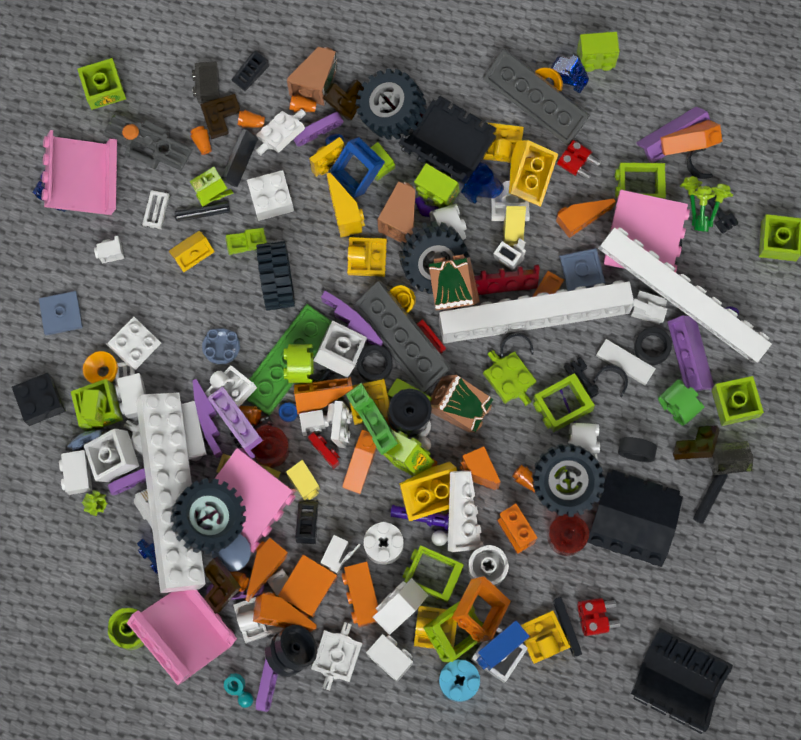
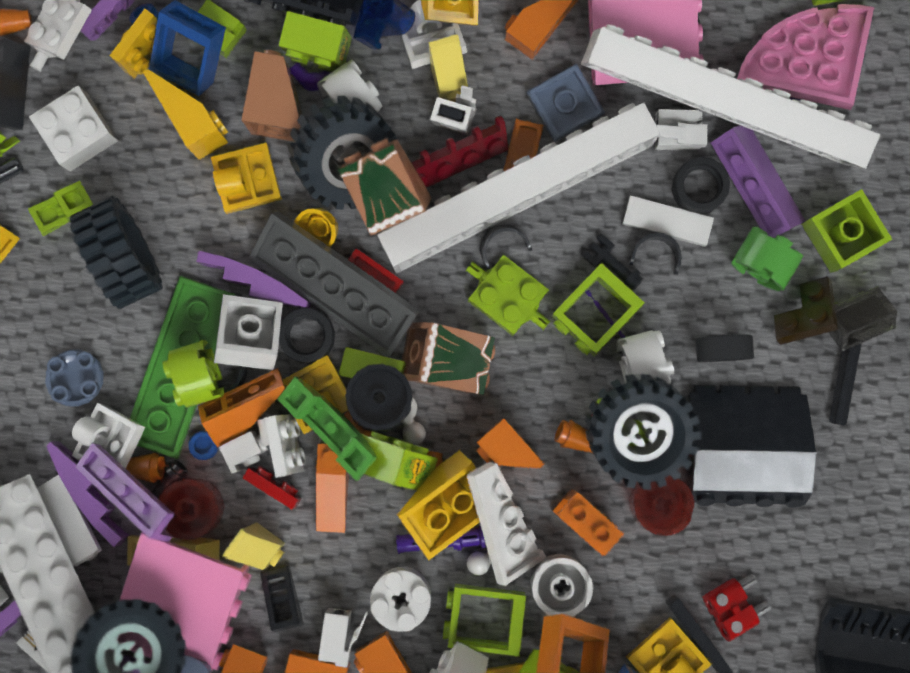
camera: 15 degrees left, 10 degrees up
none -> bright pink plate [737,4,874,110]

